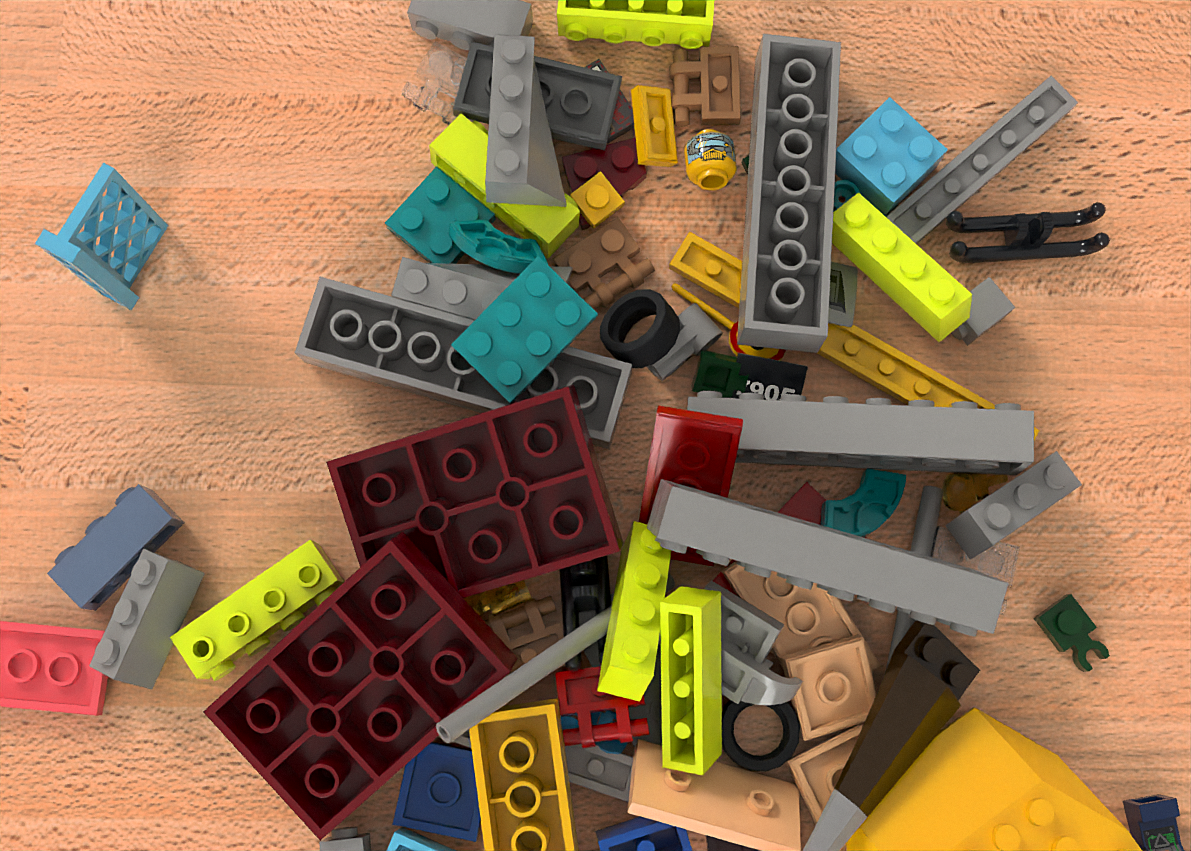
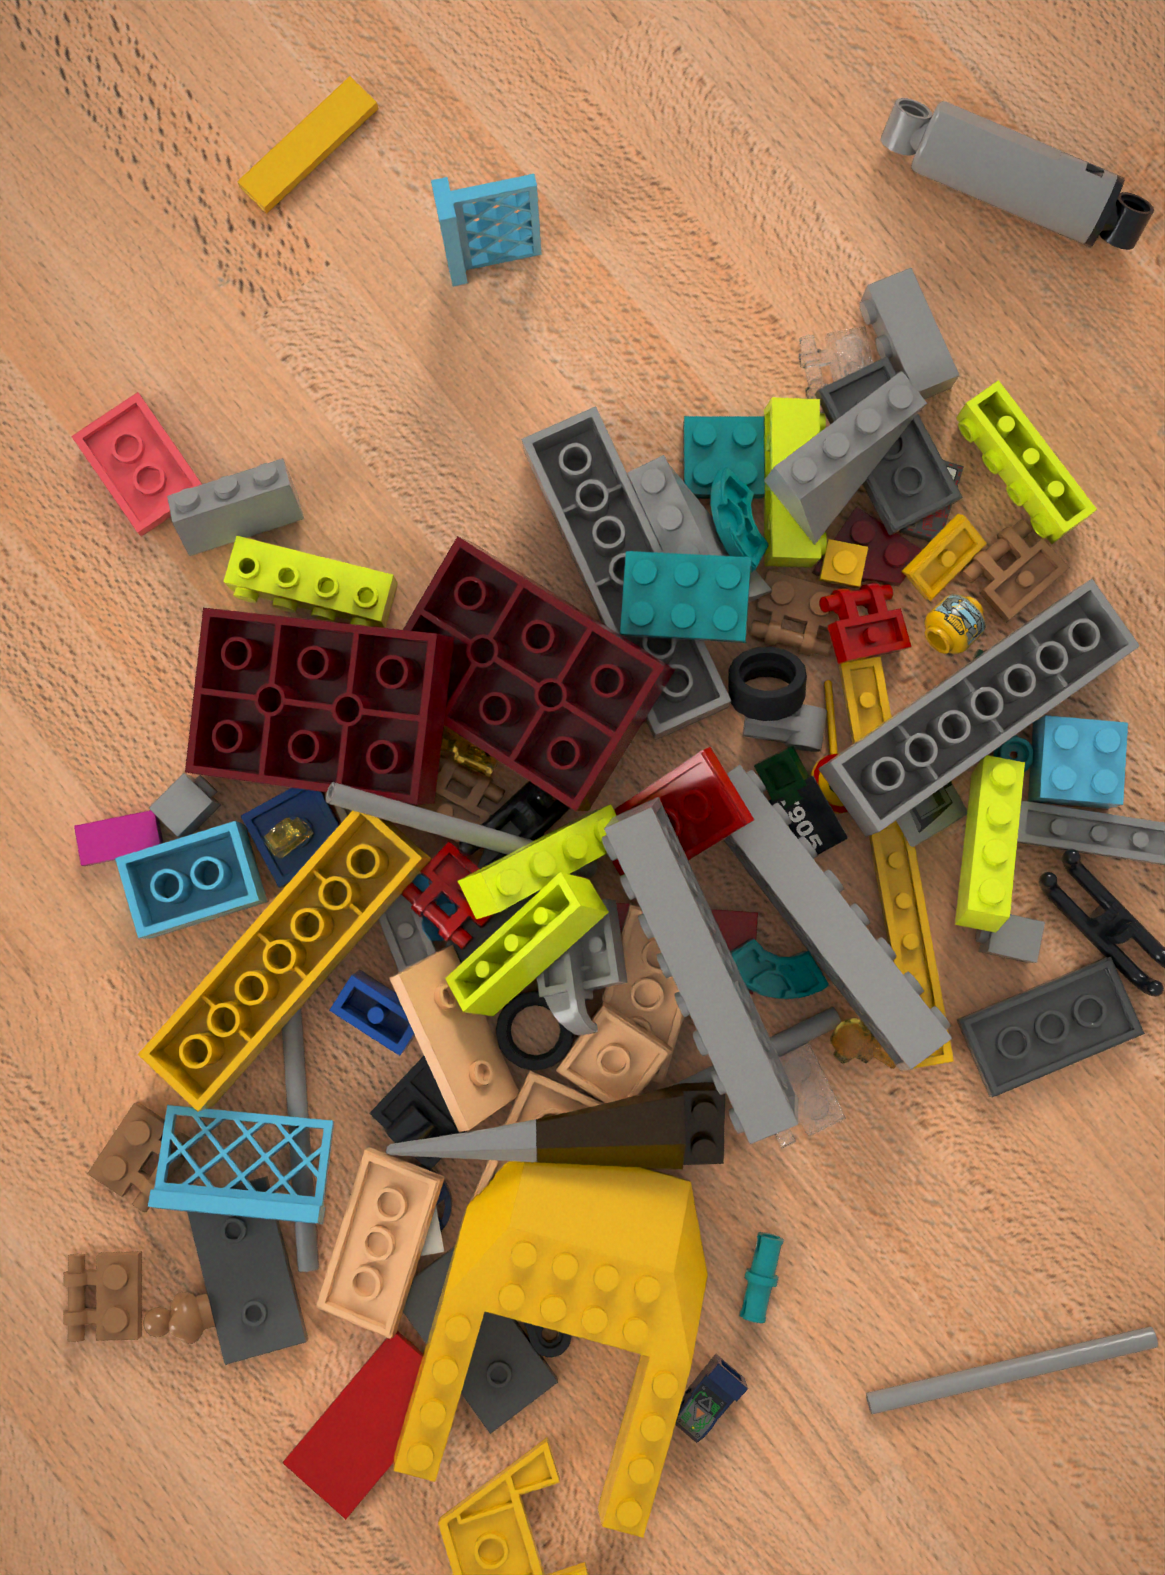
camera: 50 degrees right, 5 degrees up
sand blue brick [47,484,185,611] -> none
light grey brick [945,451,1082,560] -> none
dark green plate [1034,594,1110,672] -> none
none -> clear yellow plate [264,817,314,858]
none -> teal pin [739,1232,784,1323]
none -> red plate [819,583,912,664]
none -> dark grey plate [956,957,1145,1098]

